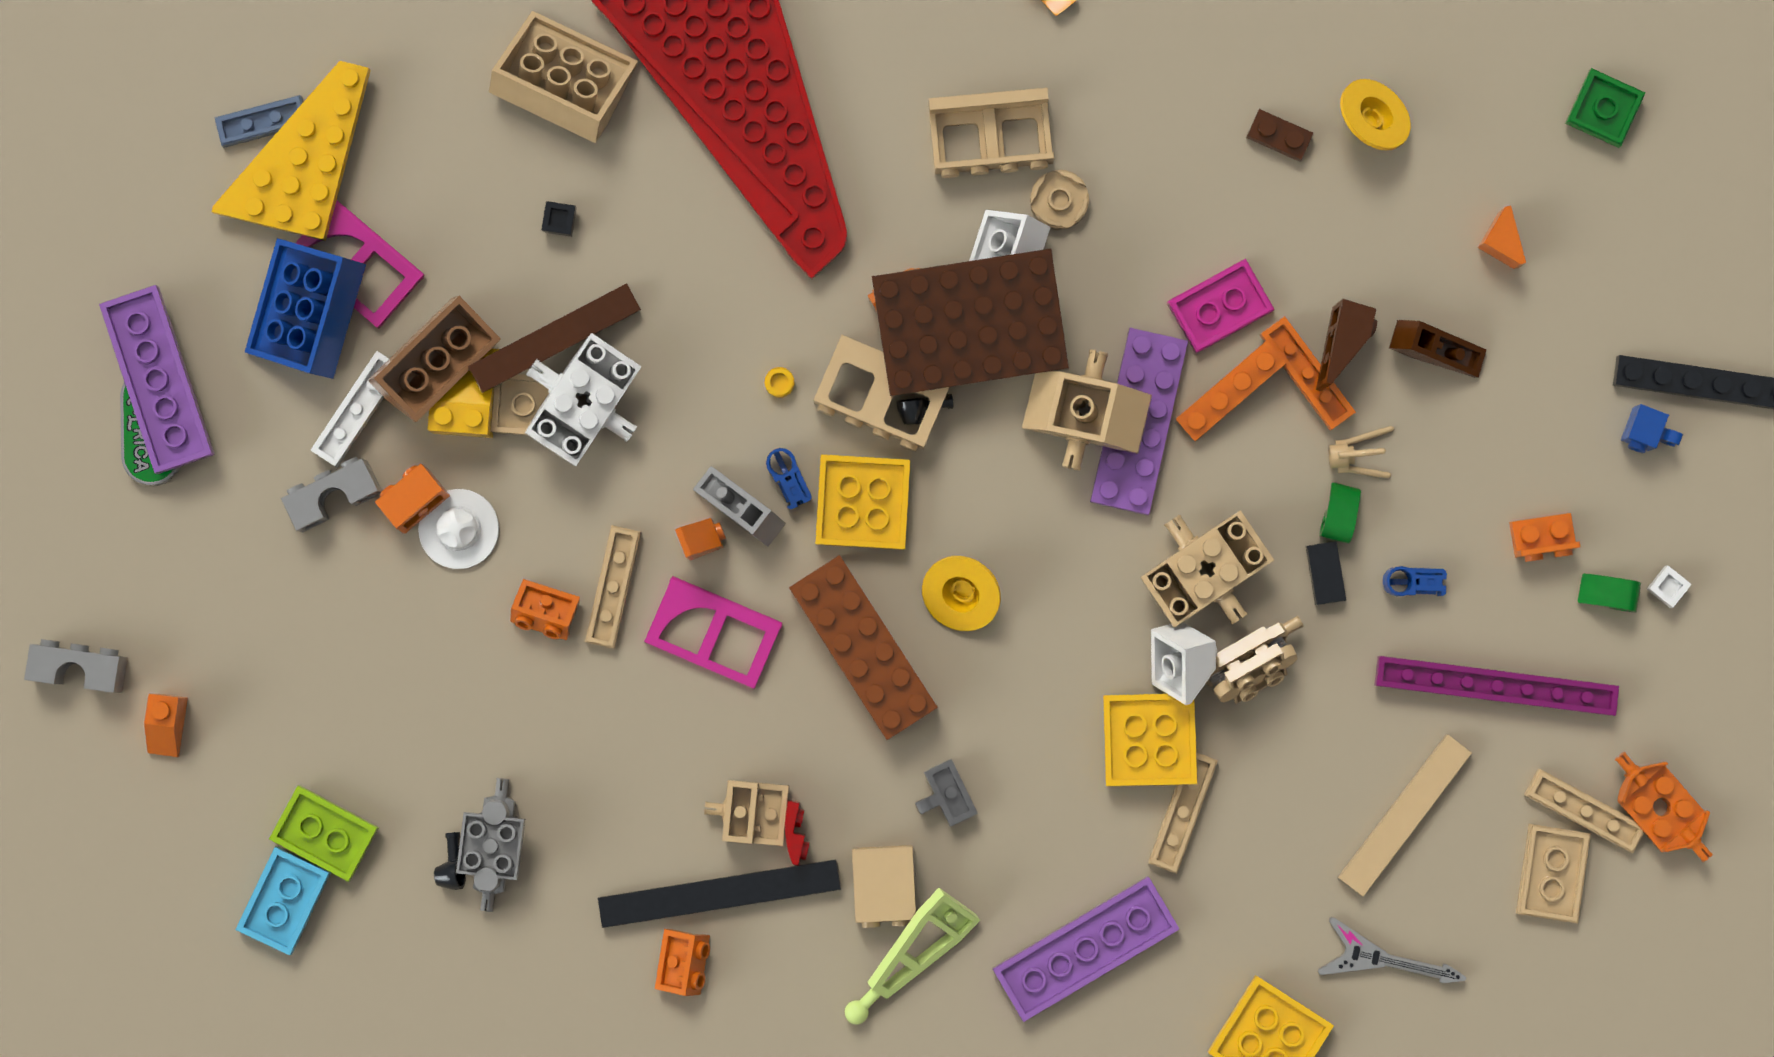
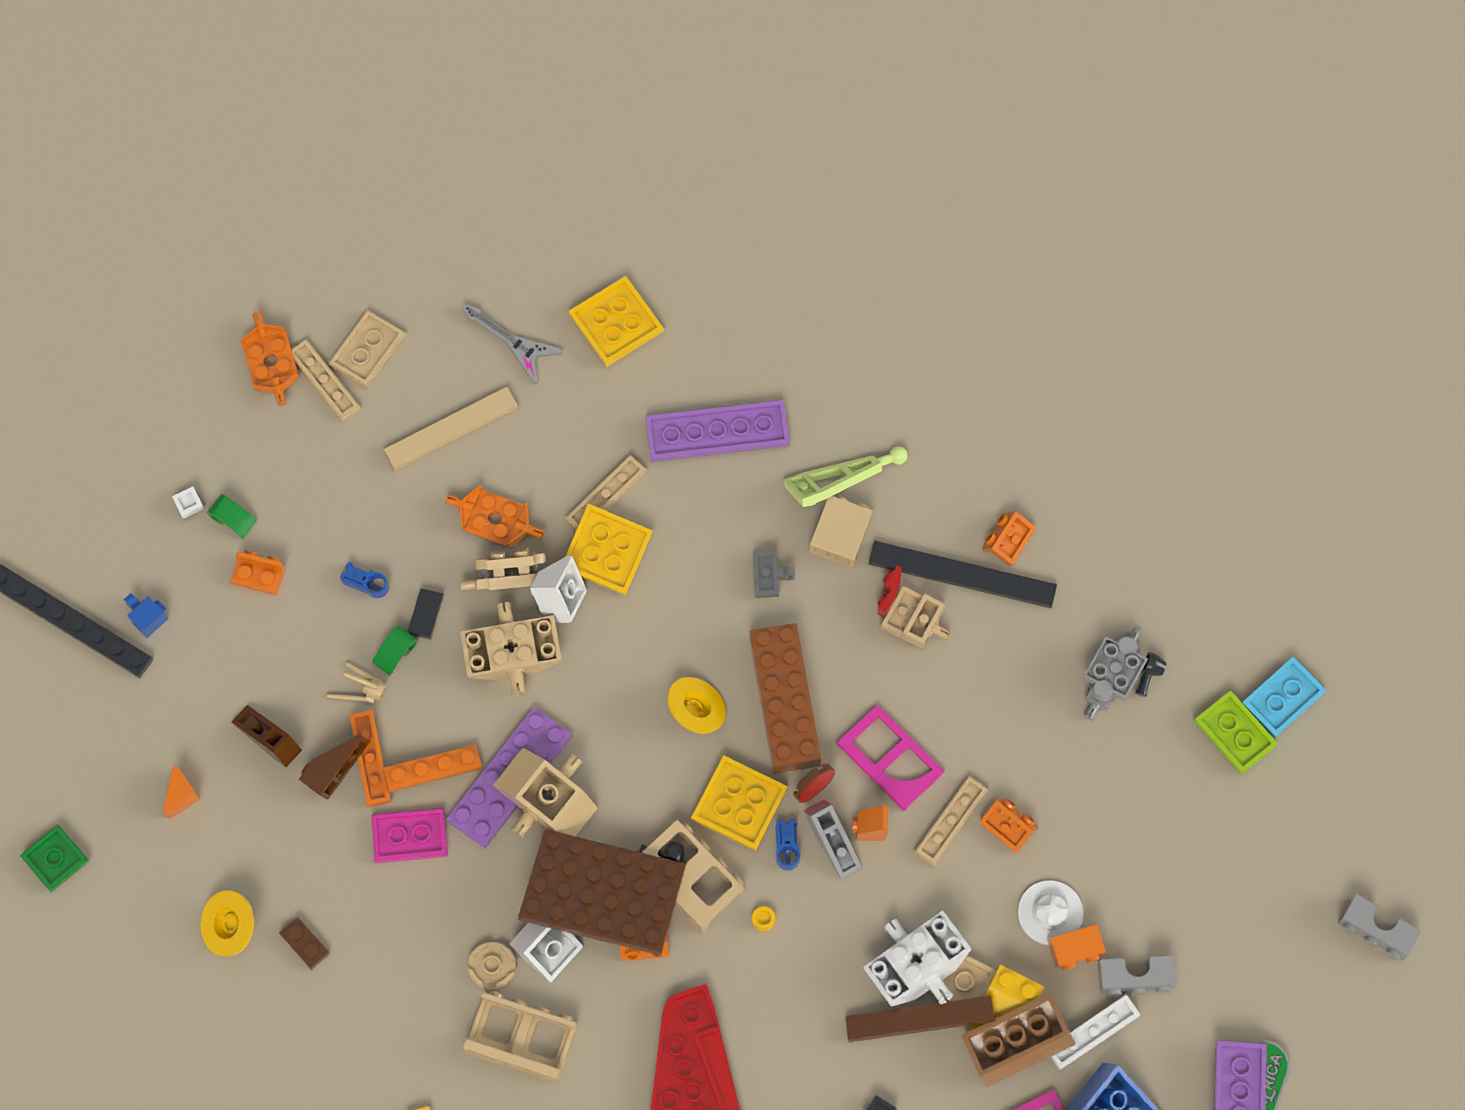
camera: 160 degrees left, 15 degrees down
orange slope [144,693,188,757] -> none
magenta plate [1374,656,1619,716] -> none
none -> orange plate [445,485,544,548]
none -> tile [793,763,835,803]

